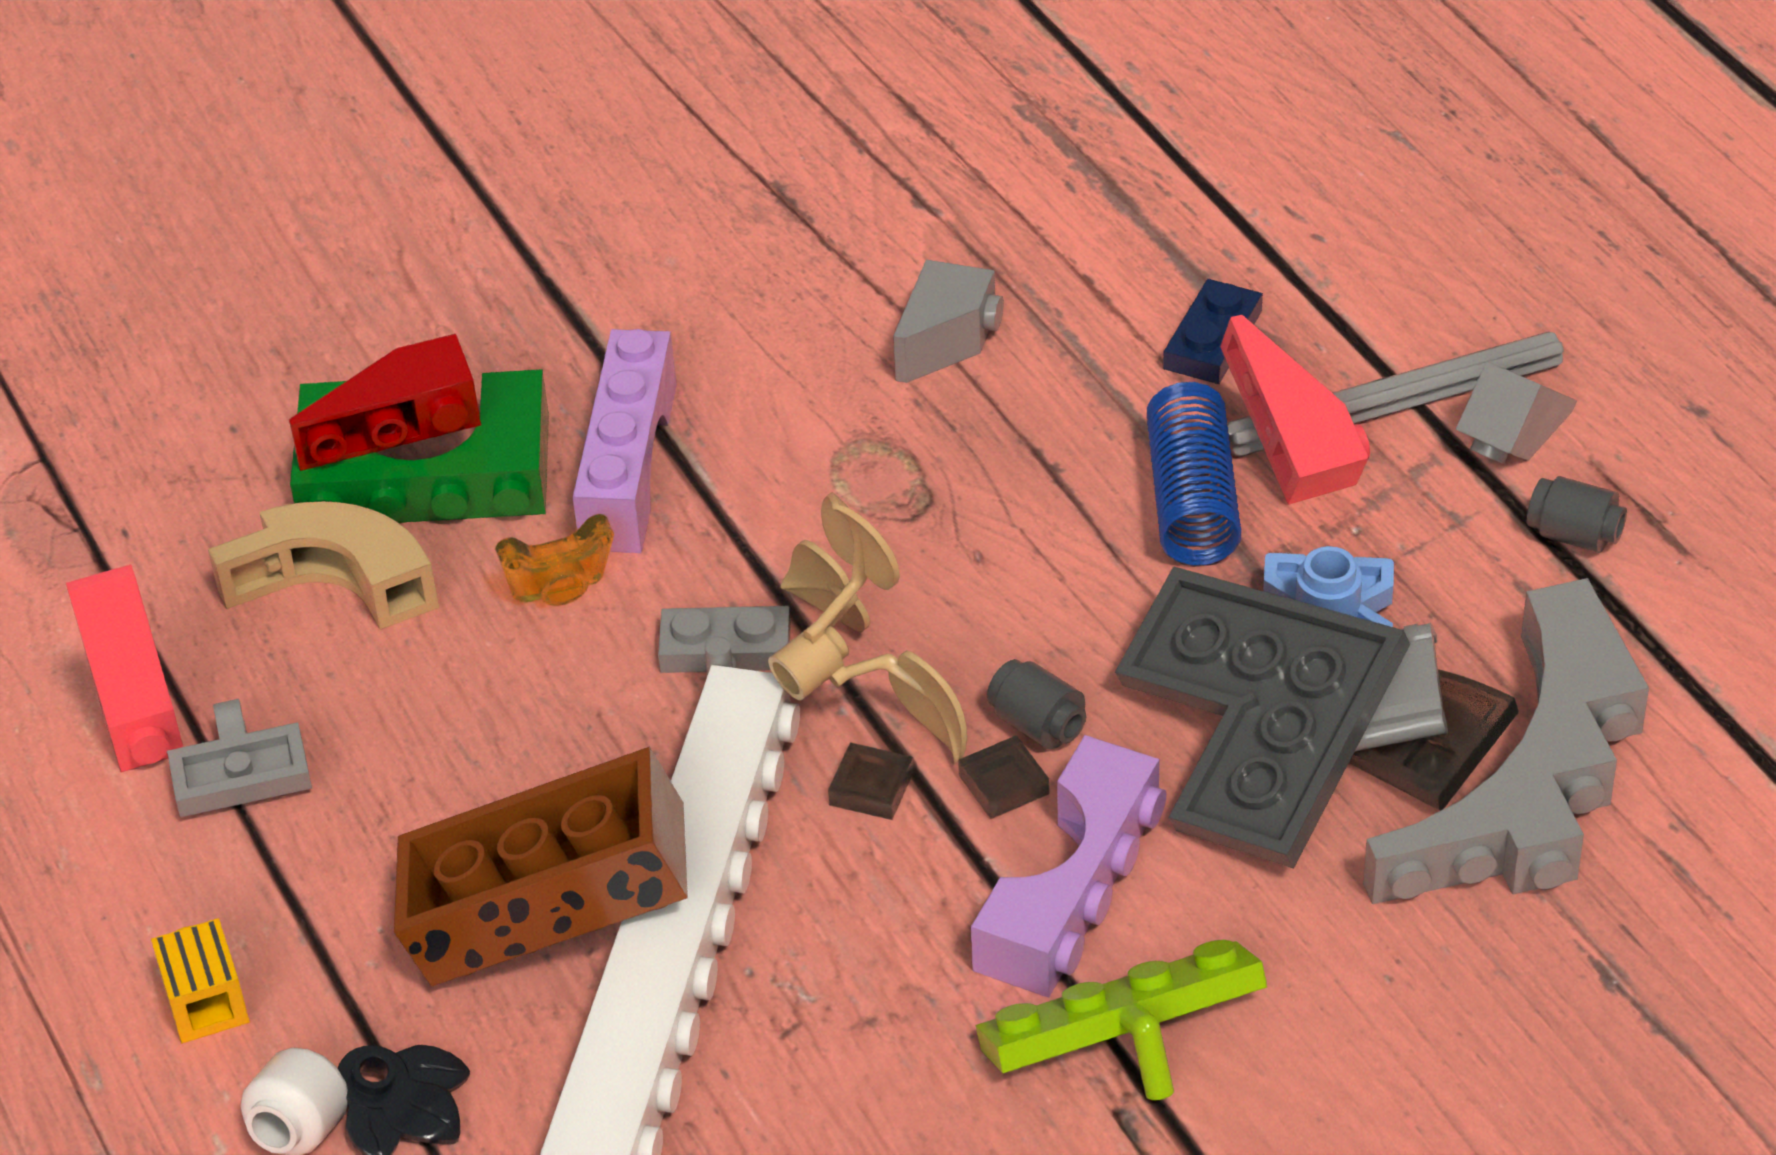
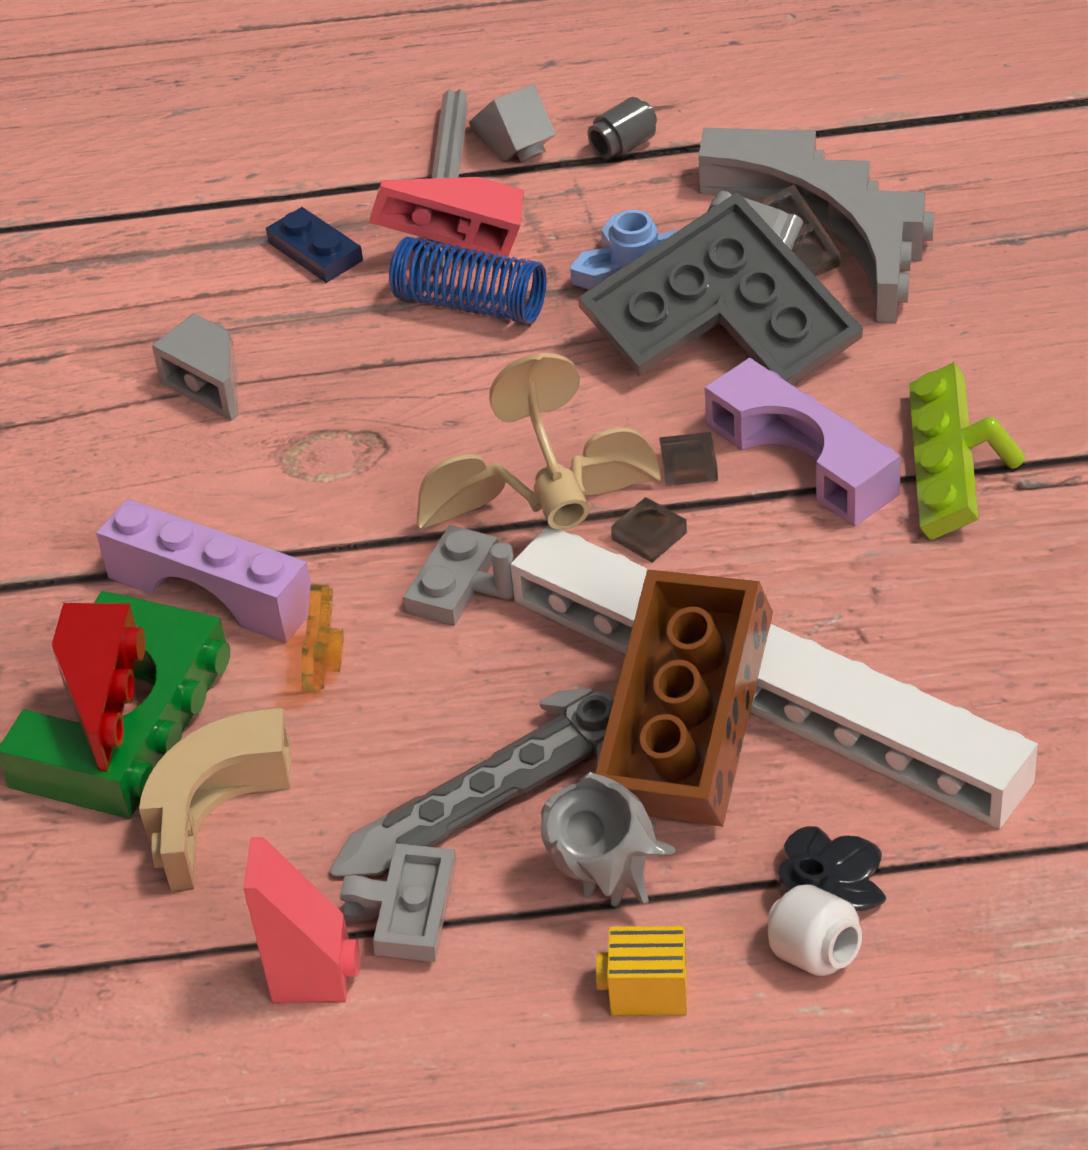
camera: 65 degrees left, 0 degrees up
dark grey brick [987,659,1086,749] -> none
none -> sword [330,688,614,877]
none -> light grey hair [540,772,675,907]

